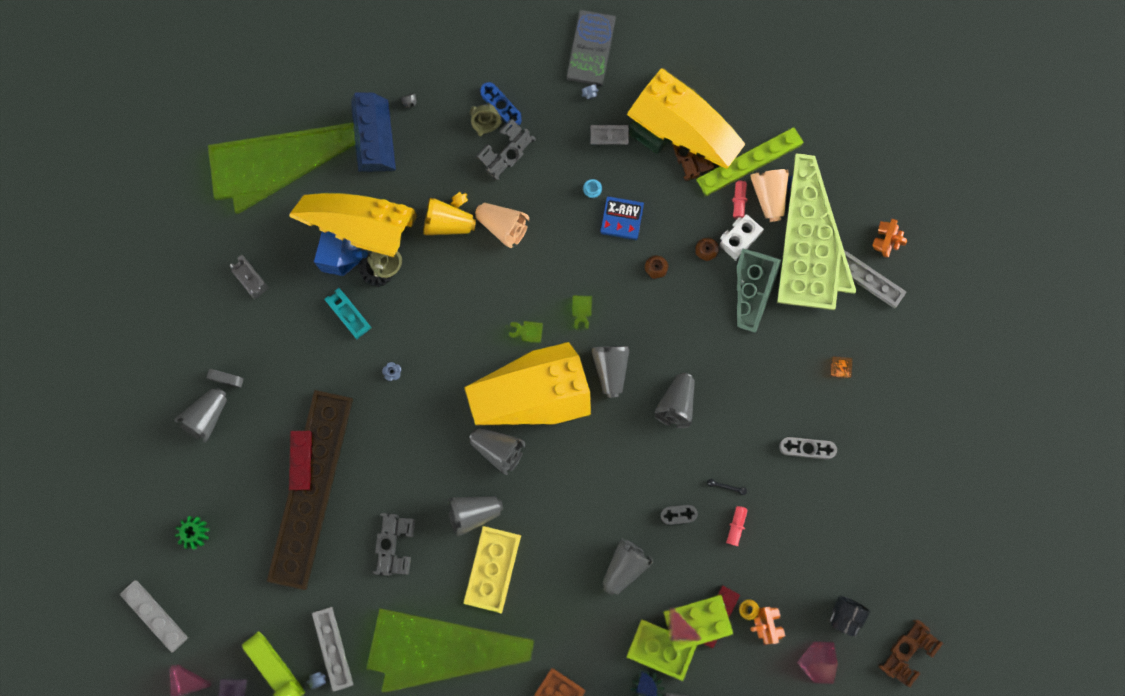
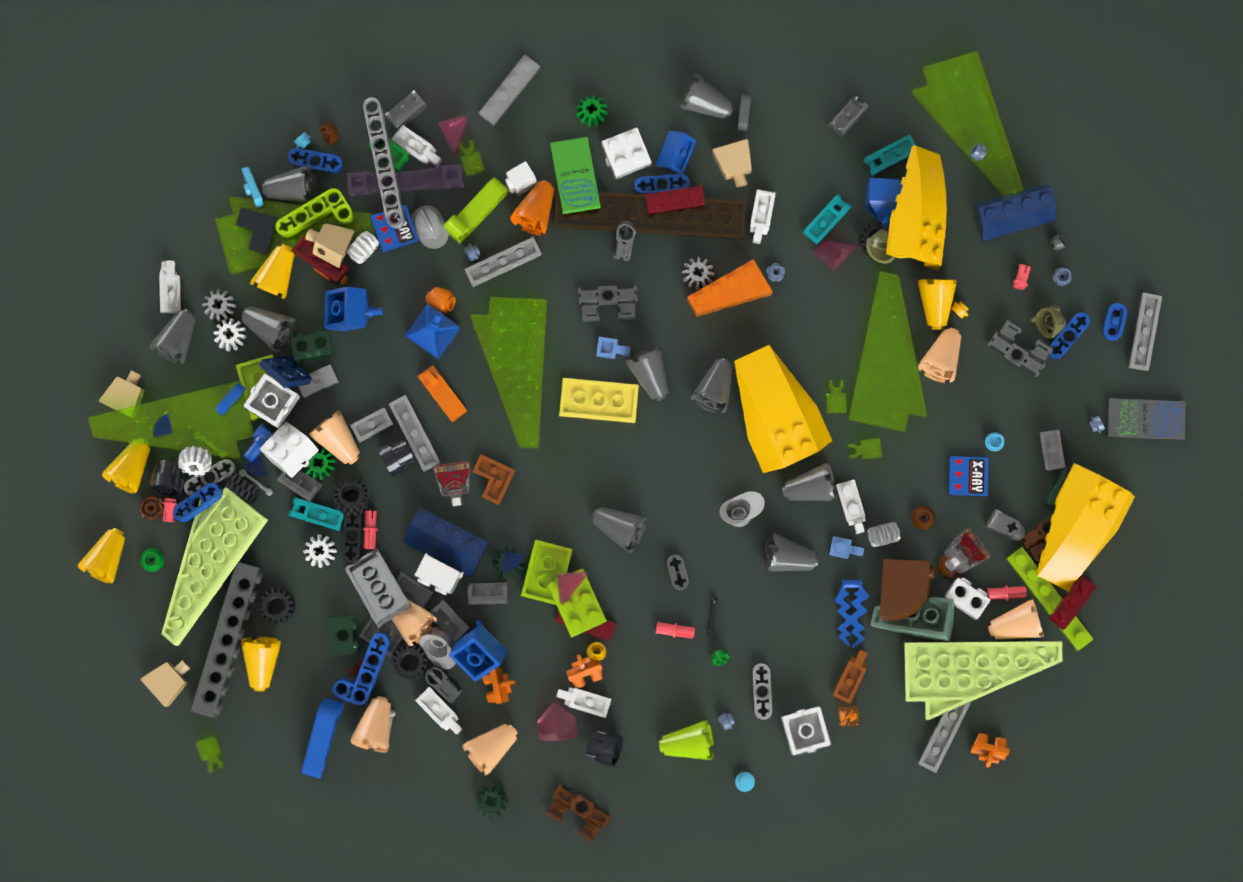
camera: 80 degrees right, 5 degrees up
none -> clear neon green plate [459,140,485,176]
none -> white brick [505,161,537,197]
none -> orange cone [510,180,554,235]
none -> bright green tile [550,137,600,214]
none -> white hinge [556,687,611,718]
none -> medium blue plate [596,337,631,359]
none -> white brick [601,127,651,180]
none -> dark grey piece [613,221,636,261]
none -> blue beam [635,174,689,195]
none -> blue panel [656,131,697,174]
none -> lime cone [659,720,714,760]
none -> light grey gear [682,257,714,290]
none -> orange wedge [687,259,773,317]
none -> green plate [711,649,730,666]
none -> tan torso [712,139,752,187]
none -> sand blue plate [718,712,734,731]
none -> light grey piece [720,491,765,527]
none -> medium azure plate [735,772,755,792]
none -> white hinge [750,189,776,244]
none -> white brick [781,706,831,755]
none -> clear pink slope [813,239,859,272]
none -> medium blue plate [829,536,864,559]
none -> dark orange hinge [832,650,868,704]
none -> blue piece [835,579,870,648]
none -> white hinge [836,480,866,534]
none -> clear neon green wing [848,271,927,432]
none -> teal plate [863,134,916,177]
none -> light grey gear [867,522,901,547]
none -> reddish brown brick [880,559,935,621]
none -> torso [944,527,991,574]
none -> sand blue plate [970,143,987,161]
none -> dark grey piece [986,509,1025,541]
none -> coral pin [1013,264,1031,290]
none -> dark red plate [1048,574,1097,631]
none -> sand blue plate [1053,267,1072,286]
none -> blue plate [1102,303,1127,341]
none -> light grey plate [1128,293,1162,371]

